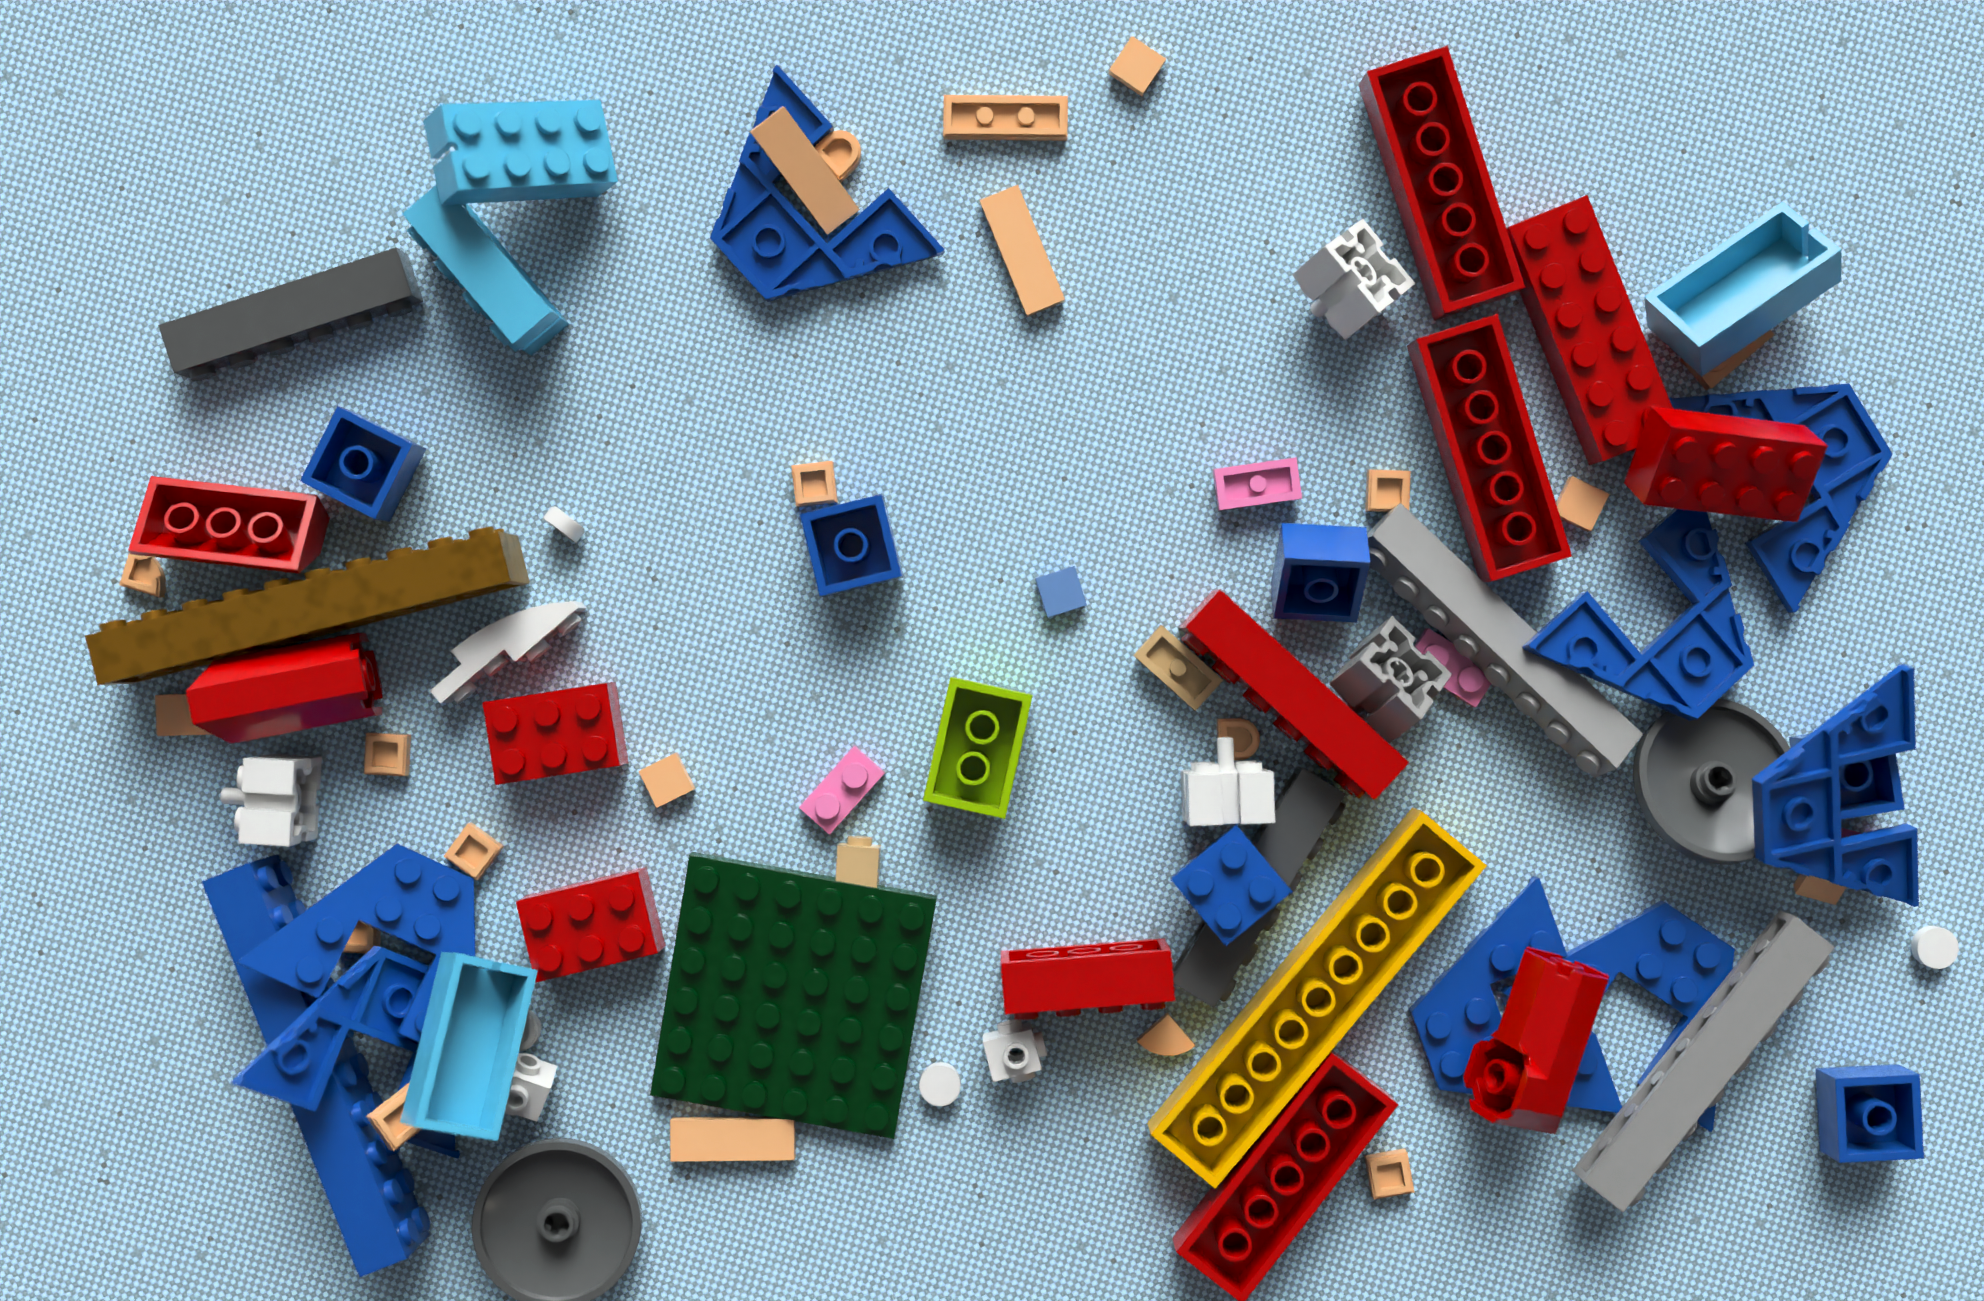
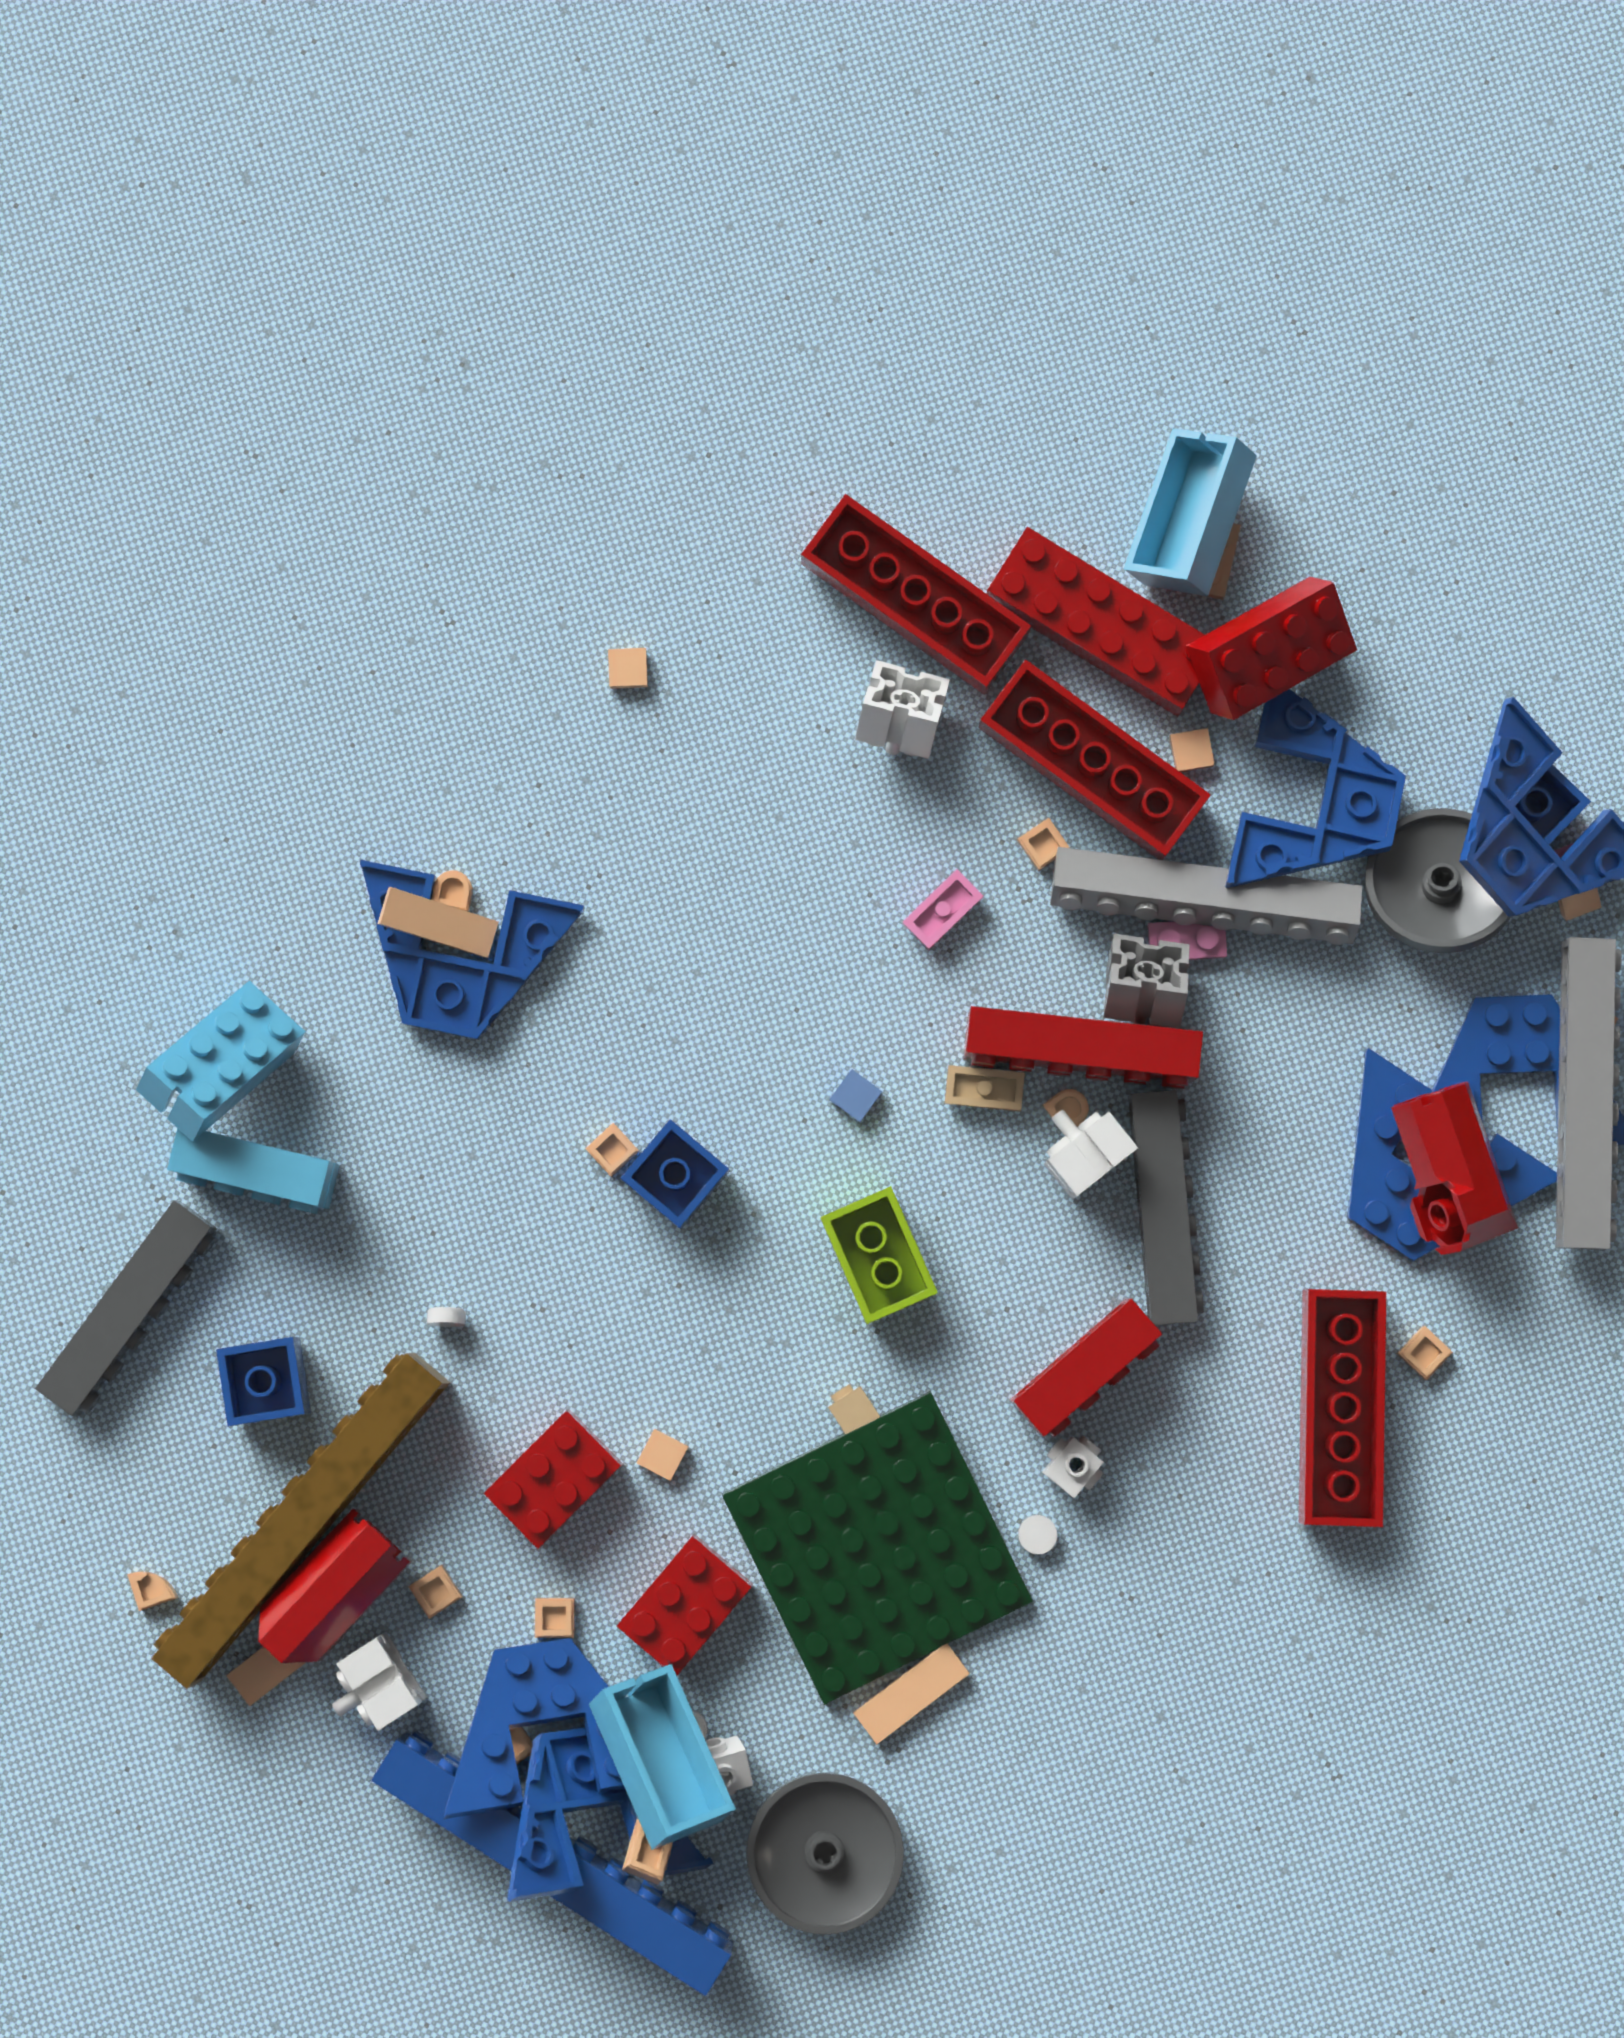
camera: 30 degrees left, 5 degrees down
red slope [128,476,330,574] -> none
white slope [430,601,586,704] -> none
bright pink plate [799,745,885,835] -> none
light nougat tile [943,95,1068,141] -> none
light nougat tile [980,185,1065,317] -> none
light nougat tile [1136,1012,1195,1056] -> none
yellow brick [1147,807,1487,1189] -> none
blue brick [1170,824,1292,946] -> none
blue brick [1271,523,1371,623] -> none
blue wing [1669,383,1893,613] -> none

